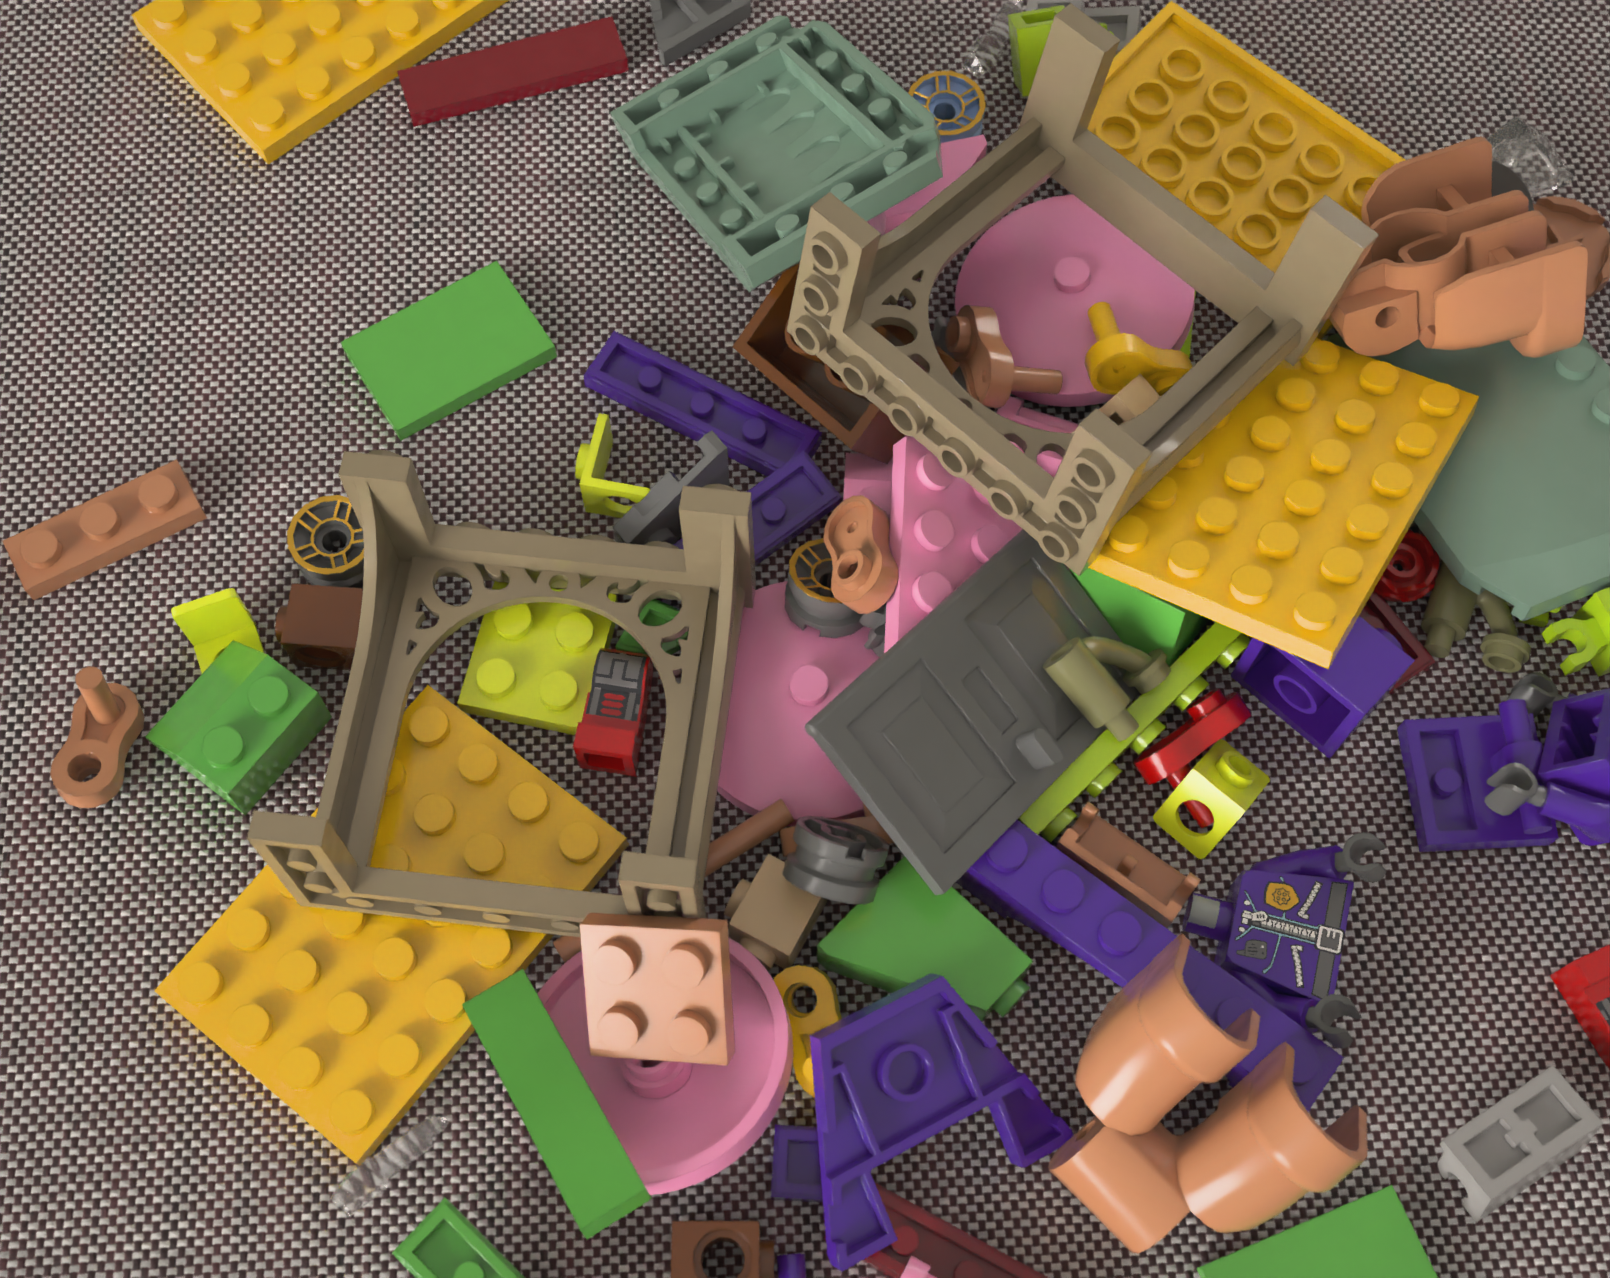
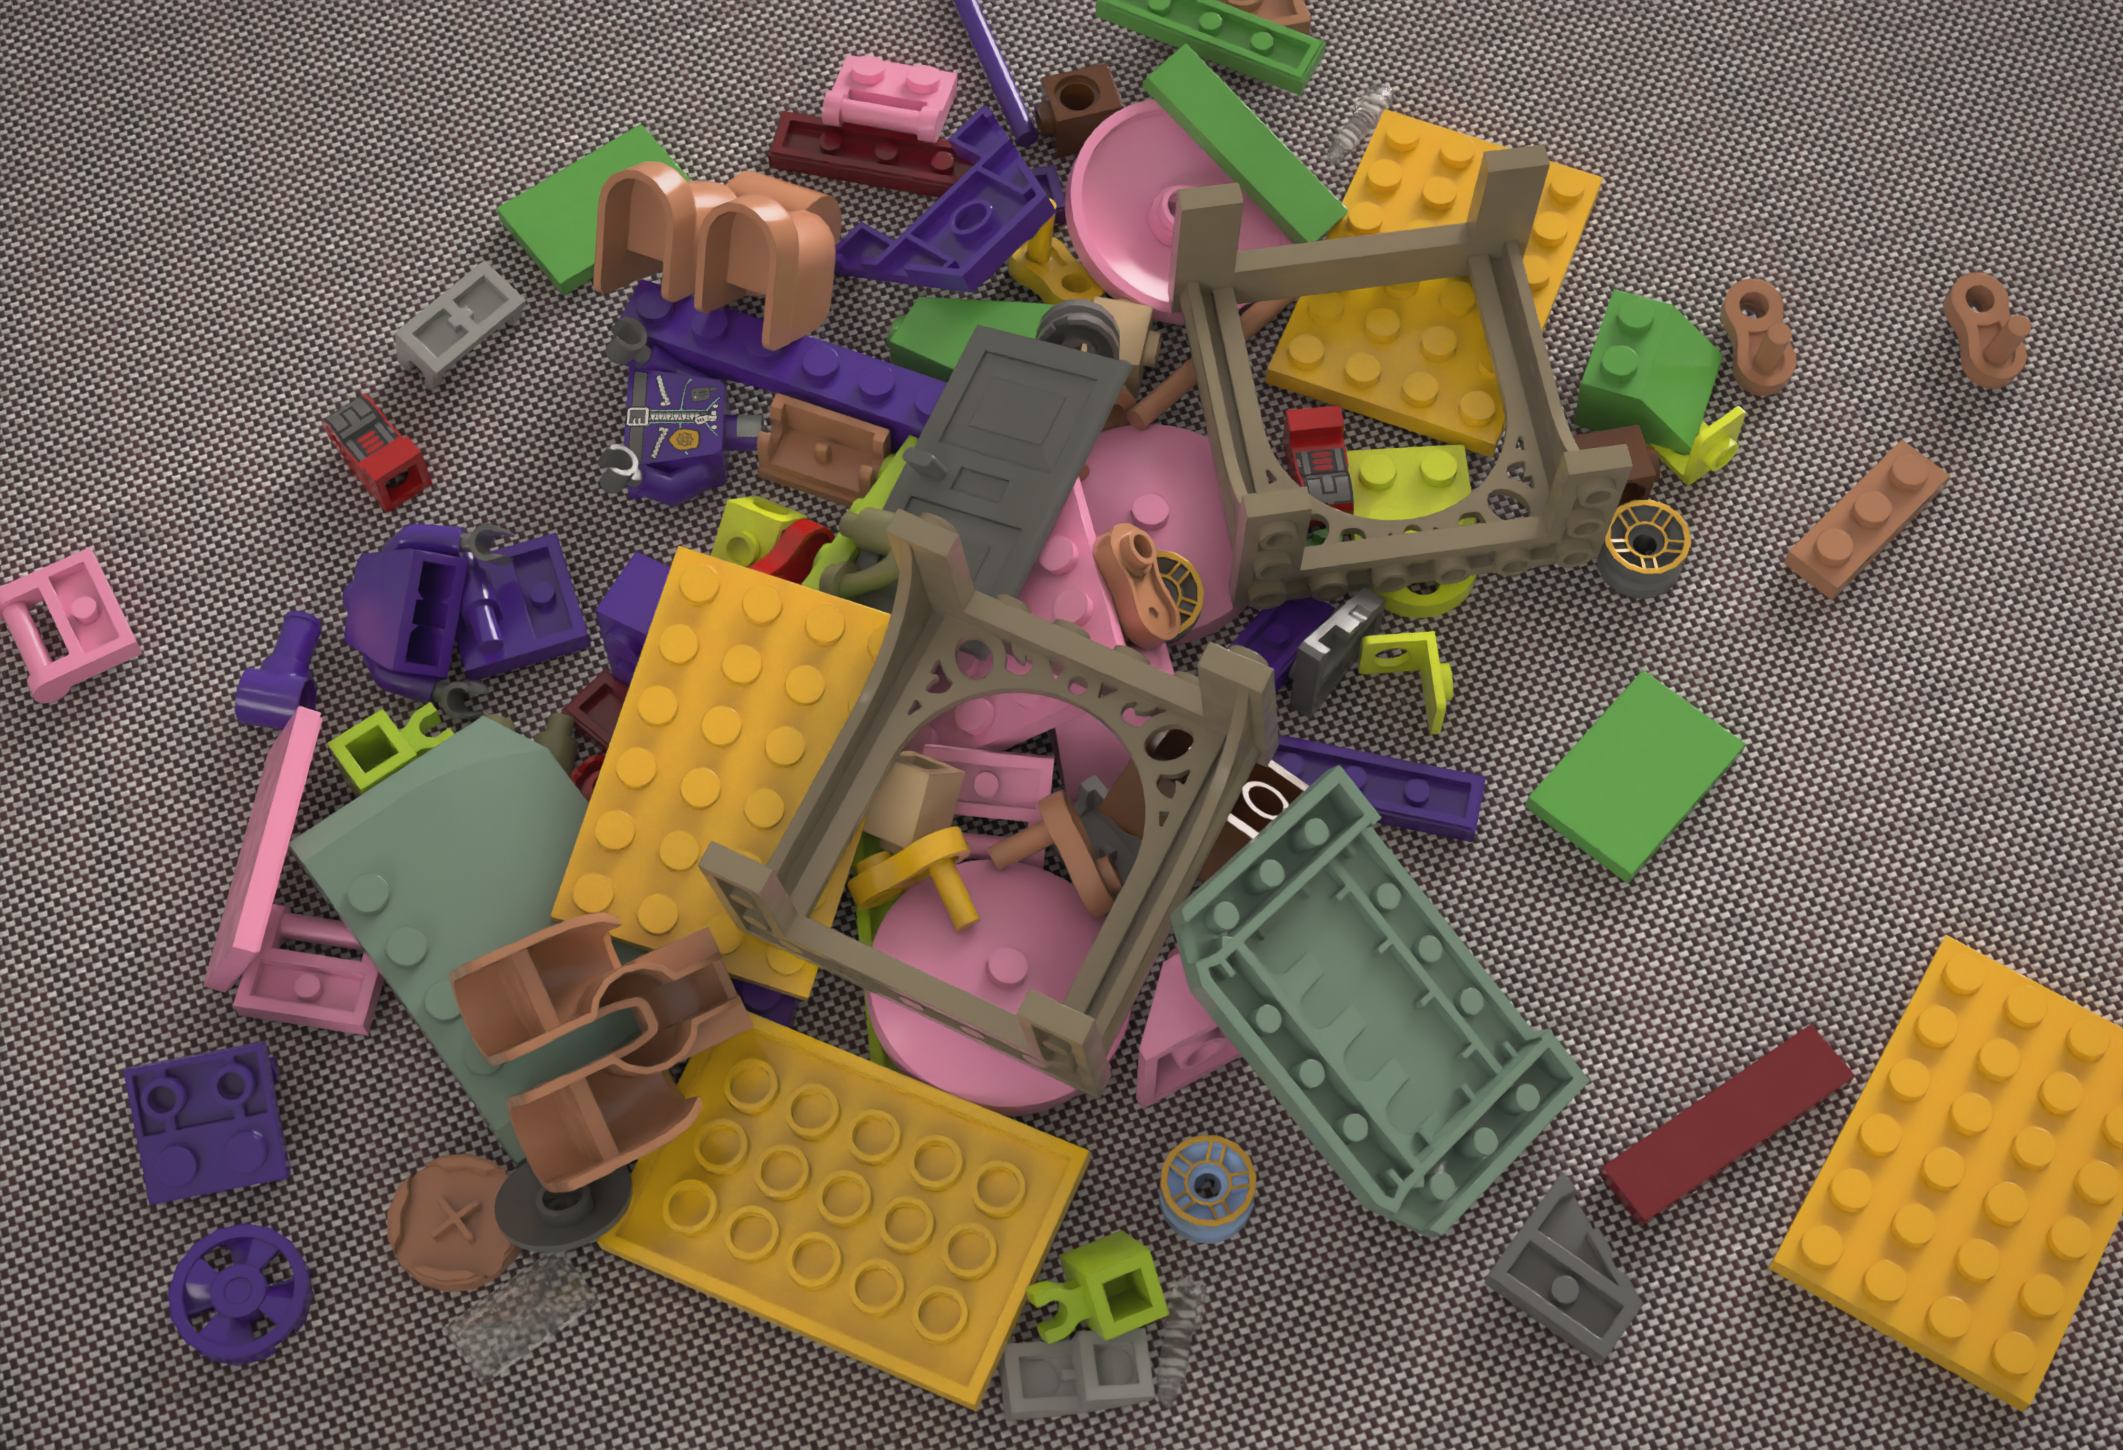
camera: 165 degrees right, 5 degrees down
plate [580,913,735,1066] -> none

